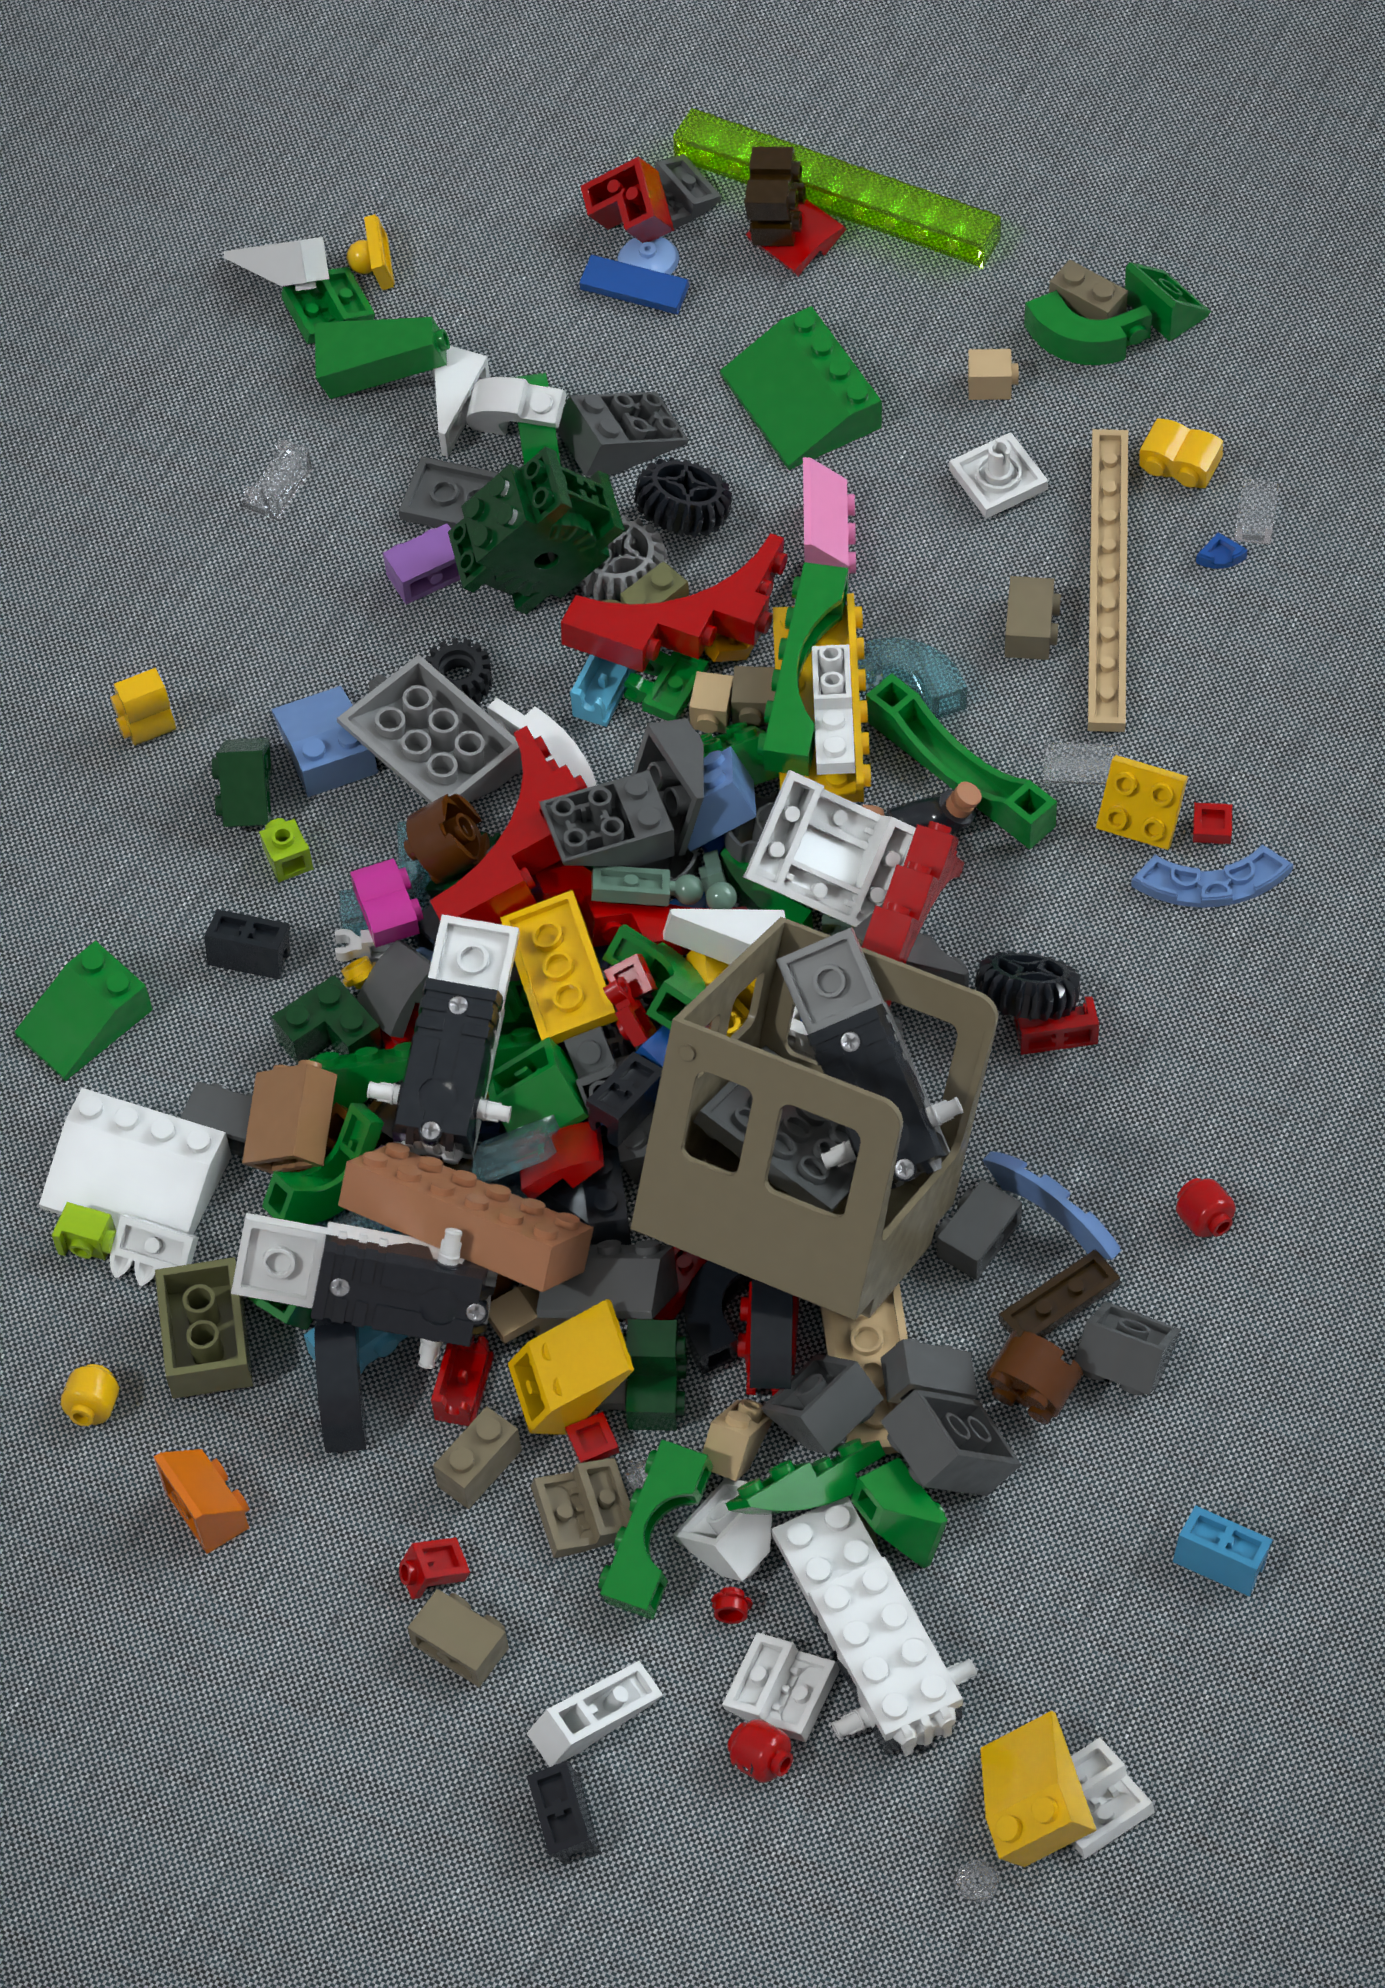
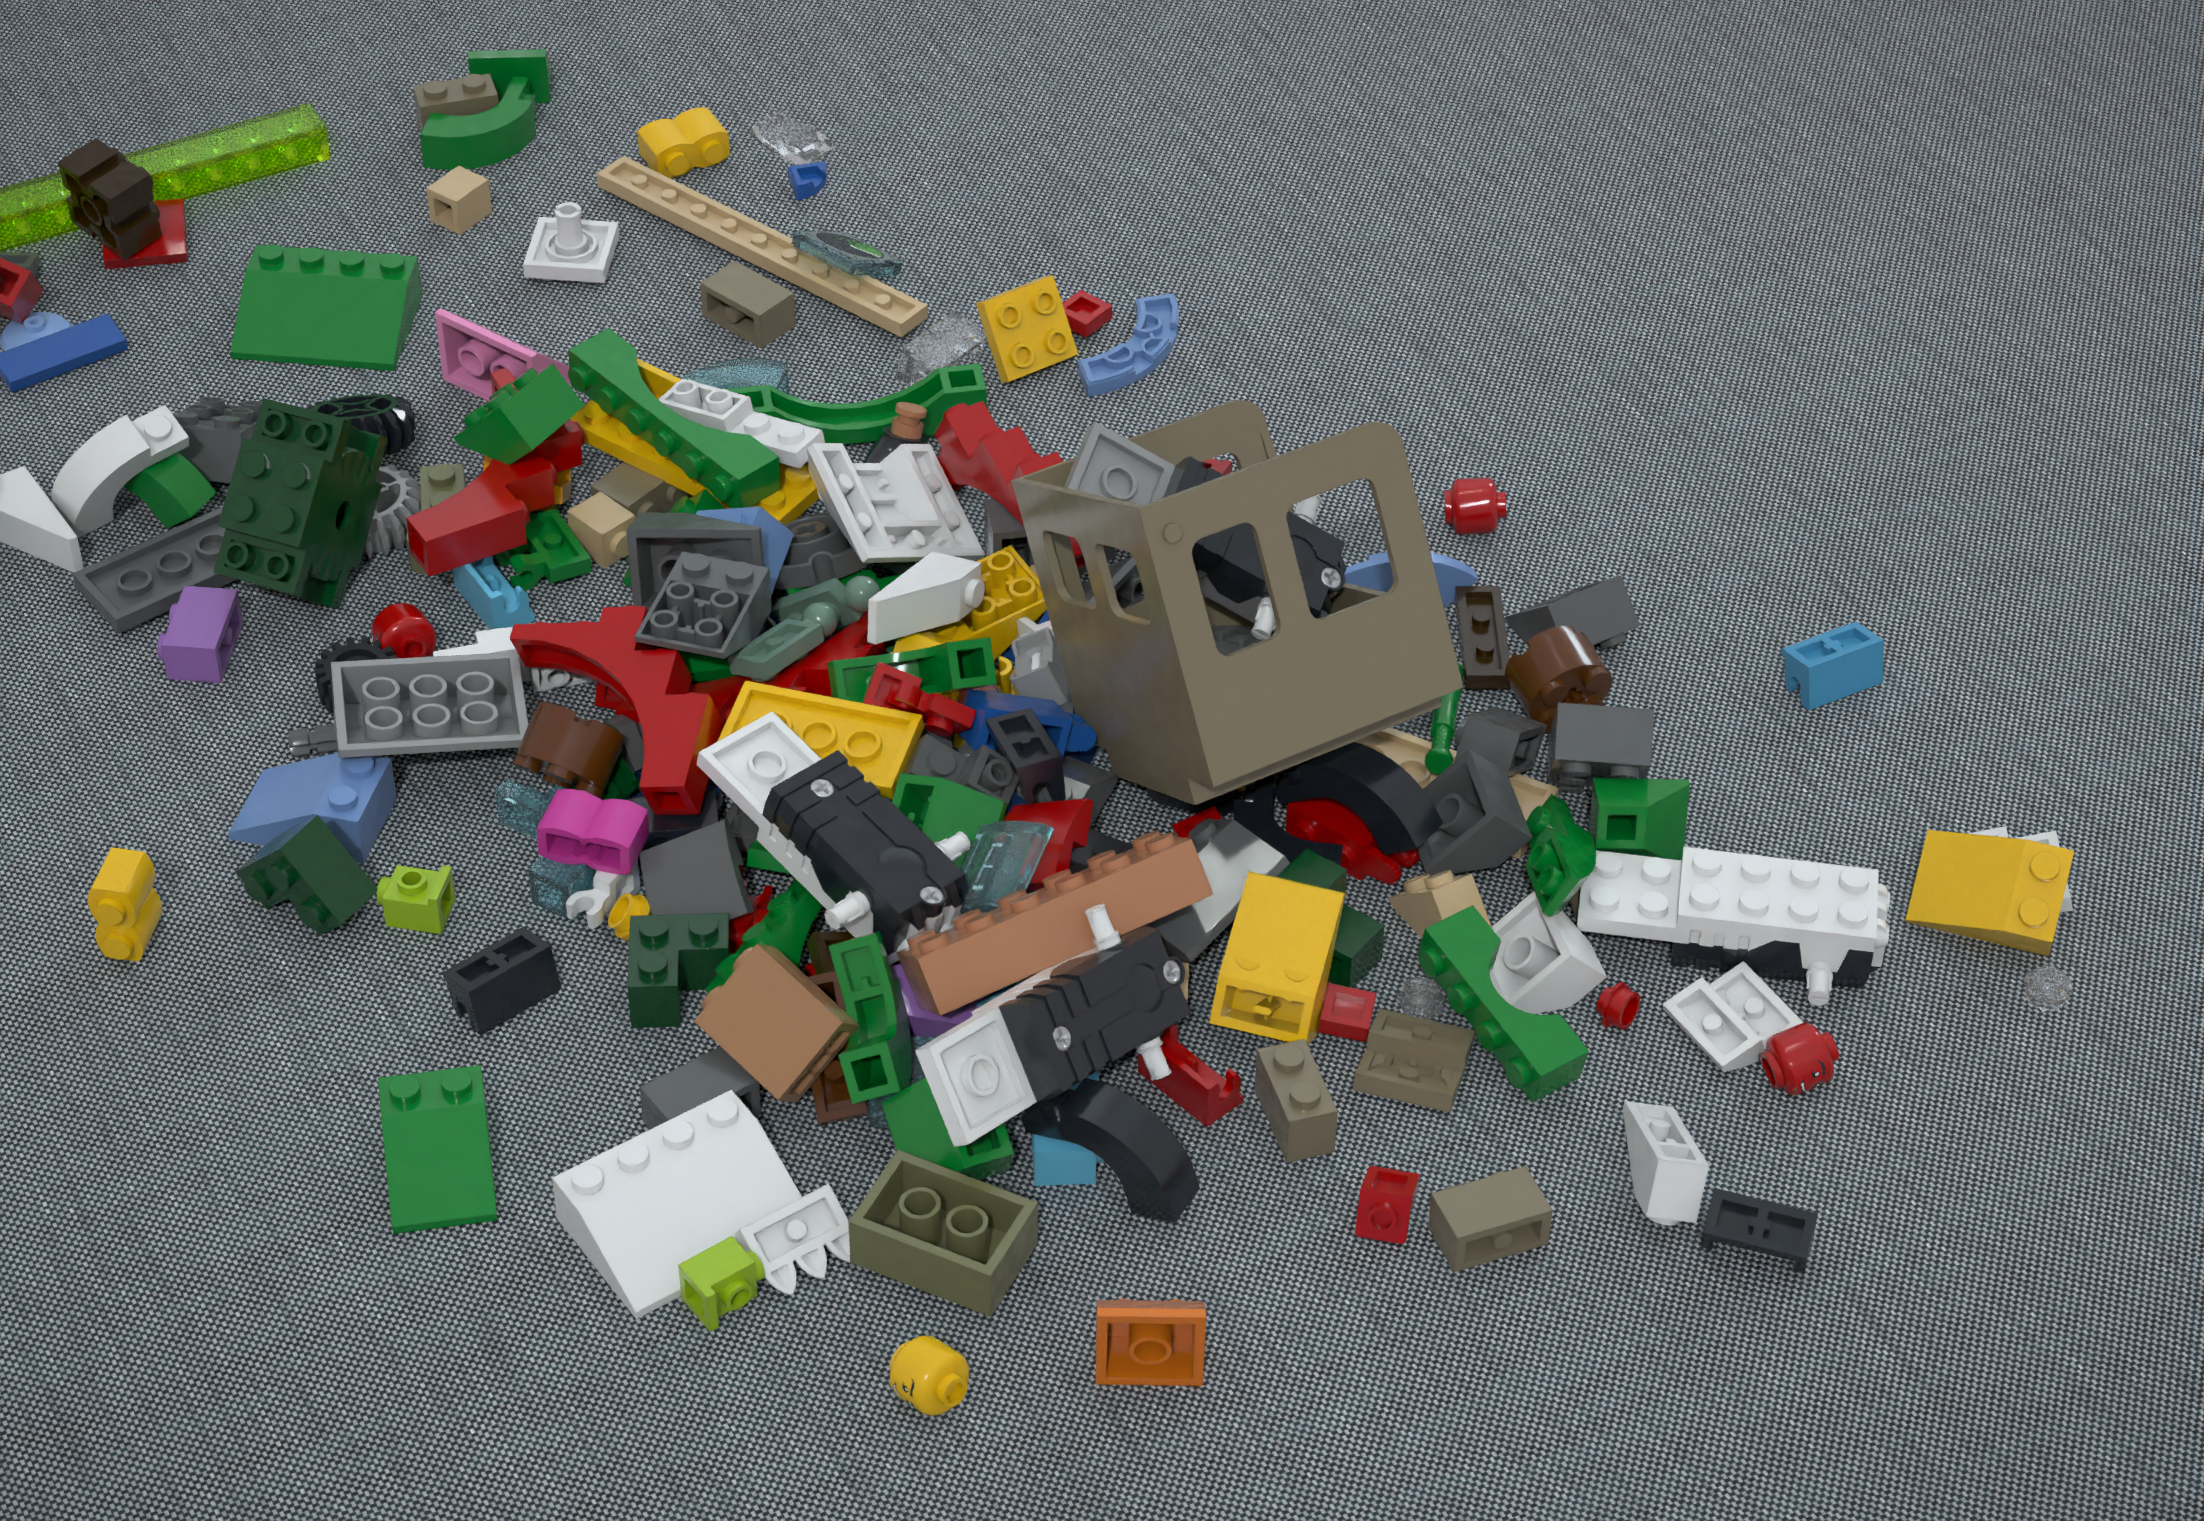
camera: 60 degrees left, 15 degrees down
none -> red head [371,603,436,658]
none -> green slope [453,363,585,465]
none -> clear light blue tile [791,230,904,275]
none -> green piece [1424,663,1464,775]

